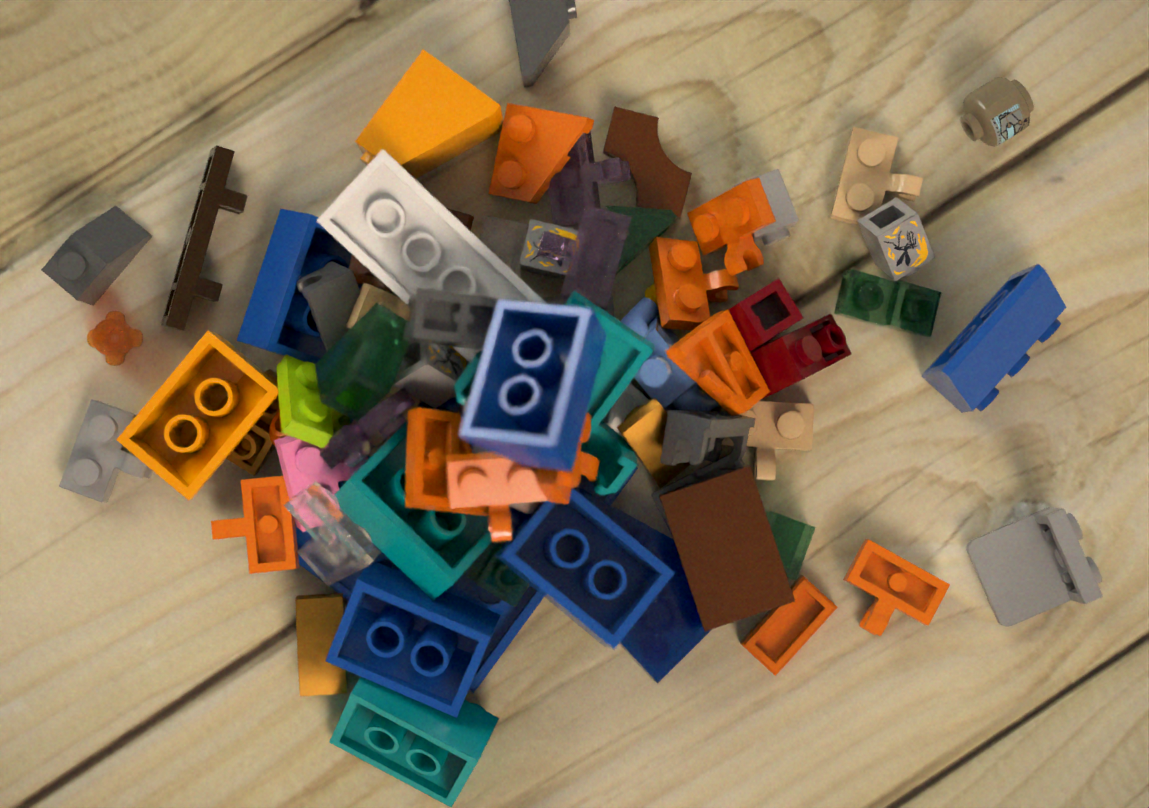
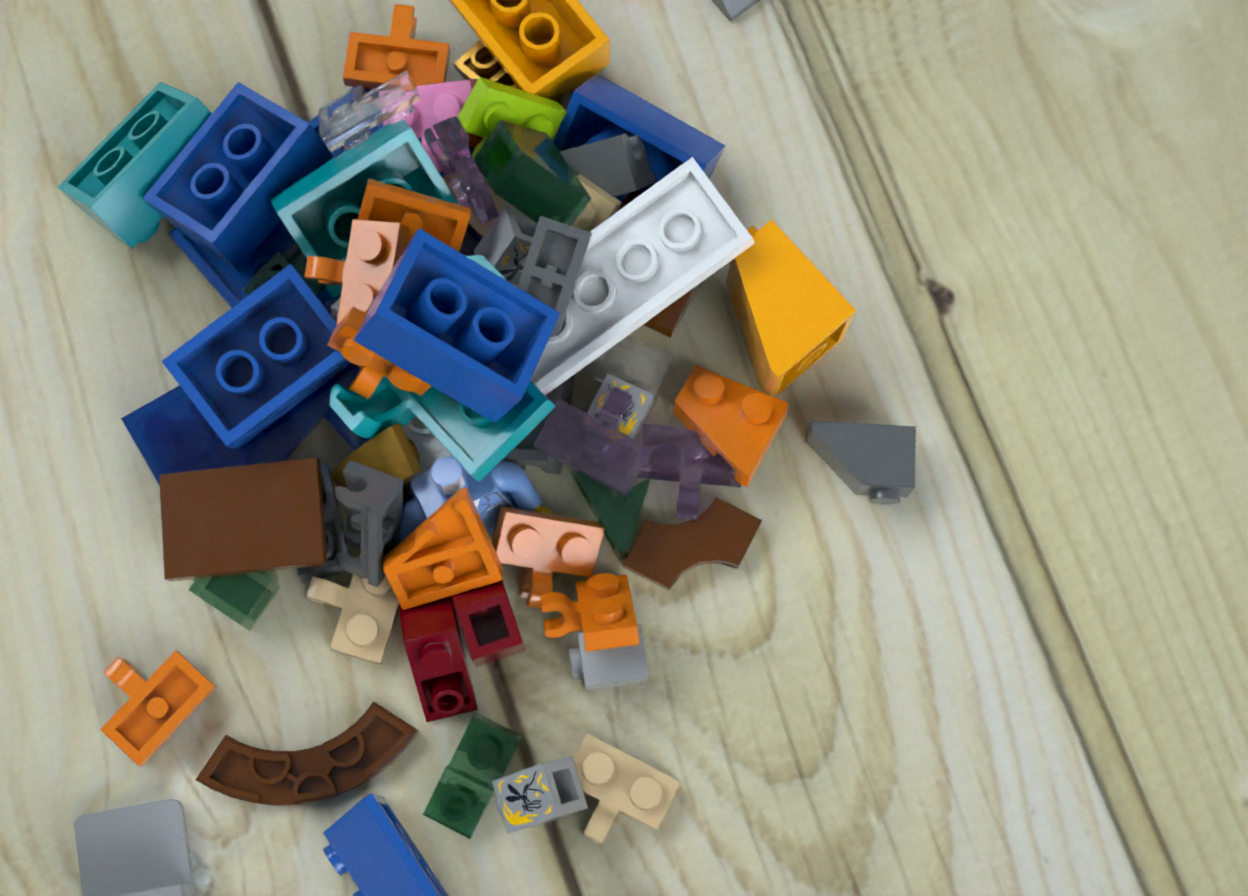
camera: 100 degrees right, 10 degrees down
dark brown hinge [161,145,248,331] -> none
pearl gold slope [295,593,347,696] -> none
orange tile [740,575,838,676] -> none
none -> reddish brown tile [196,701,419,806]

